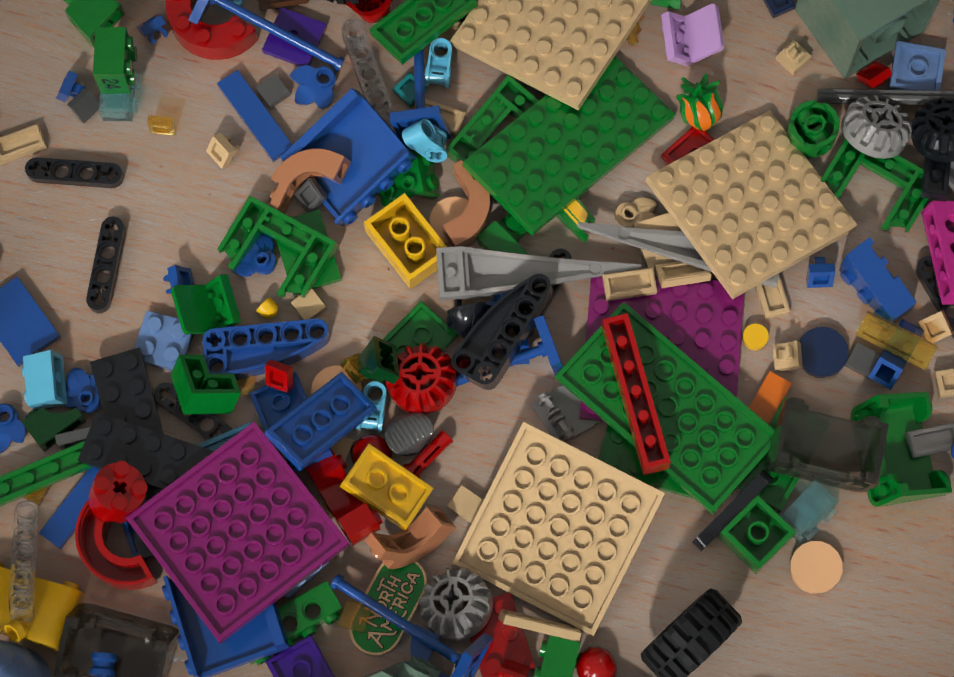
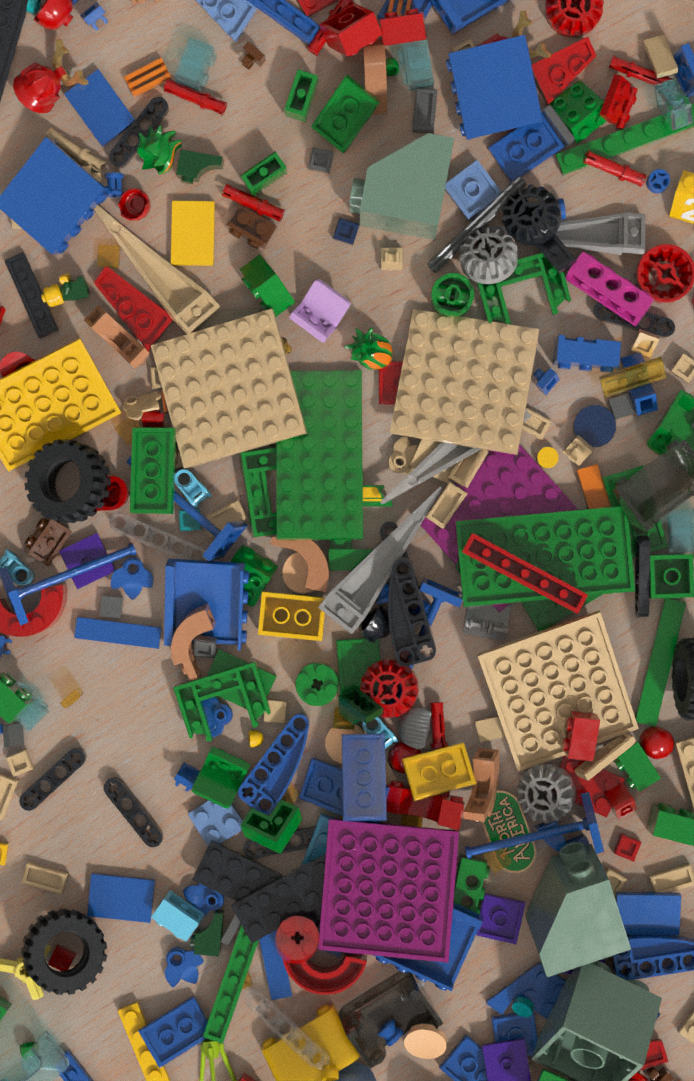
camera: 55 degrees left, 15 degrees up
tan tile [206,132,240,169] -> none
red plate [265,359,294,393] -> none
medium azure piece [402,118,447,163] -> none
red plate [856,60,892,89] -> none
none -> tan tile [6,749,34,777]
none -> green brick [296,662,339,706]
none -> red brick [562,711,601,761]
none -> green tile [635,598,686,727]

